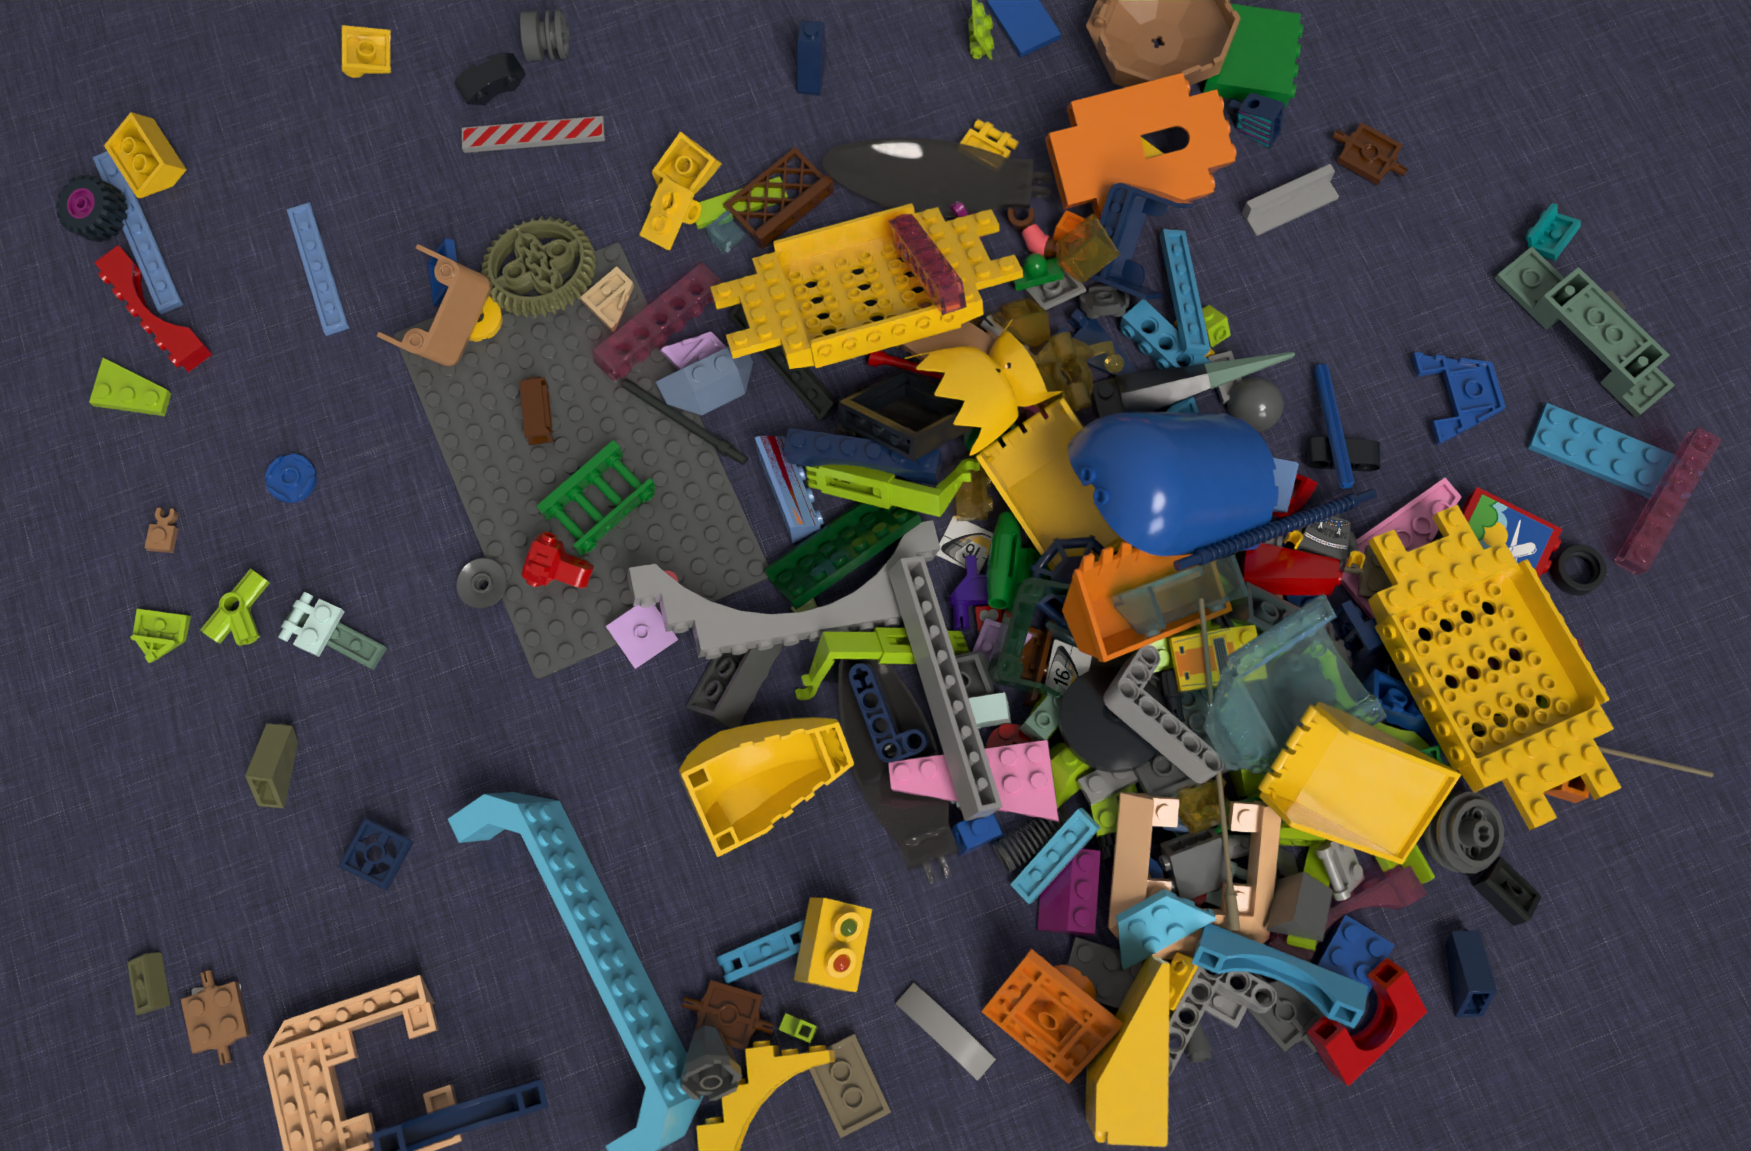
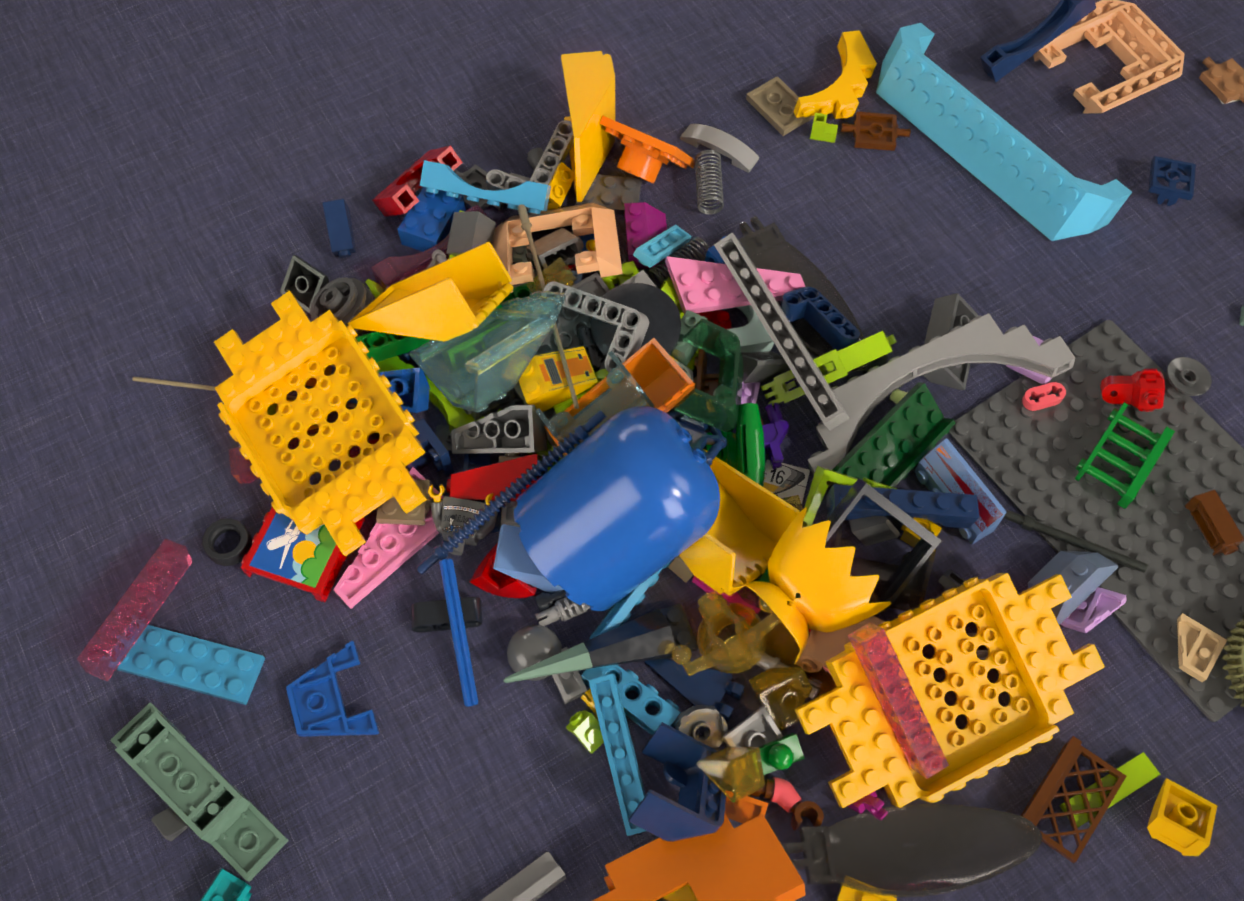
camera: 170 degrees right, 10 degrees down
clear pink brick [593,263,722,382] -> none
yellow piece [640,177,701,251] -> none
yellow windscreen [679,717,854,857] -> none
dark grey cone [680,1026,742,1100] -> none
clear light blue panel [707,210,745,254] -> none
dark azure plate [716,920,805,984] -> none
yellow piece [794,898,872,992] -> none
medium azure wing [1116,889,1217,970] -> none
none -> dark grey piece [695,150,724,214]

